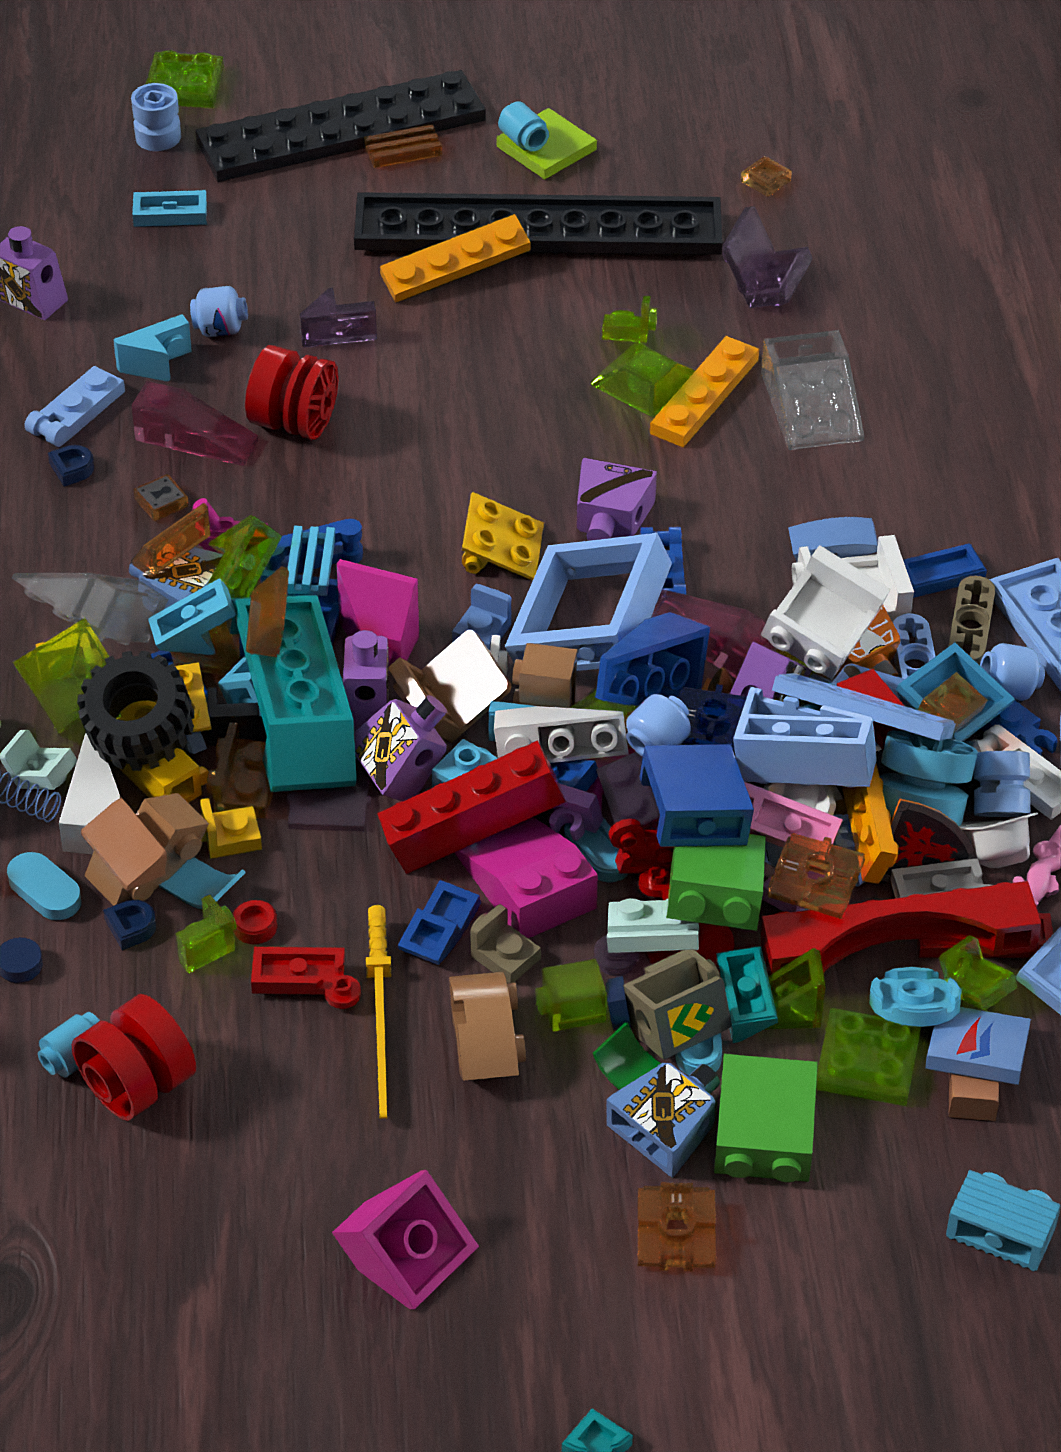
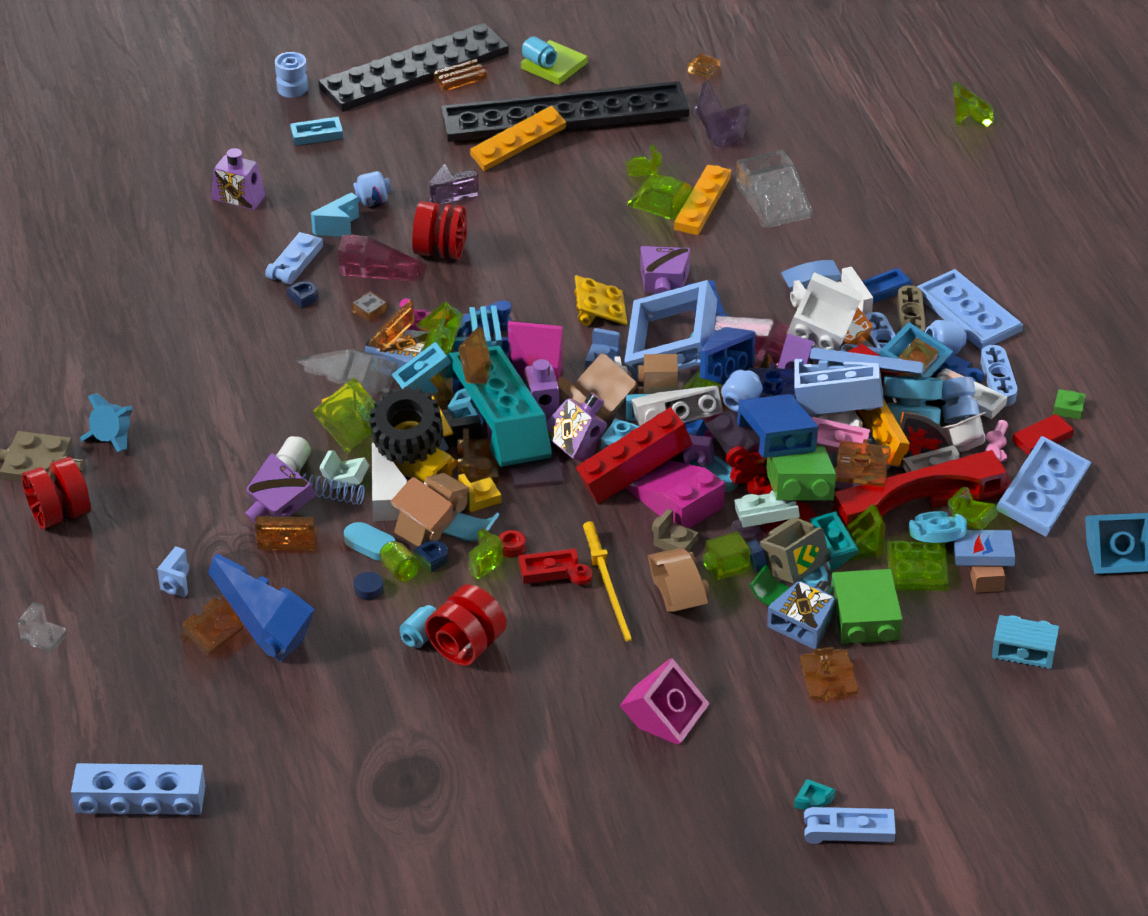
camera: 10 degrees left, 5 degrees down
clear neon green tile [146,50,224,108] -> none
blue slope [398,880,481,965] -> none
none -> clear neon green brick [380,541,420,582]

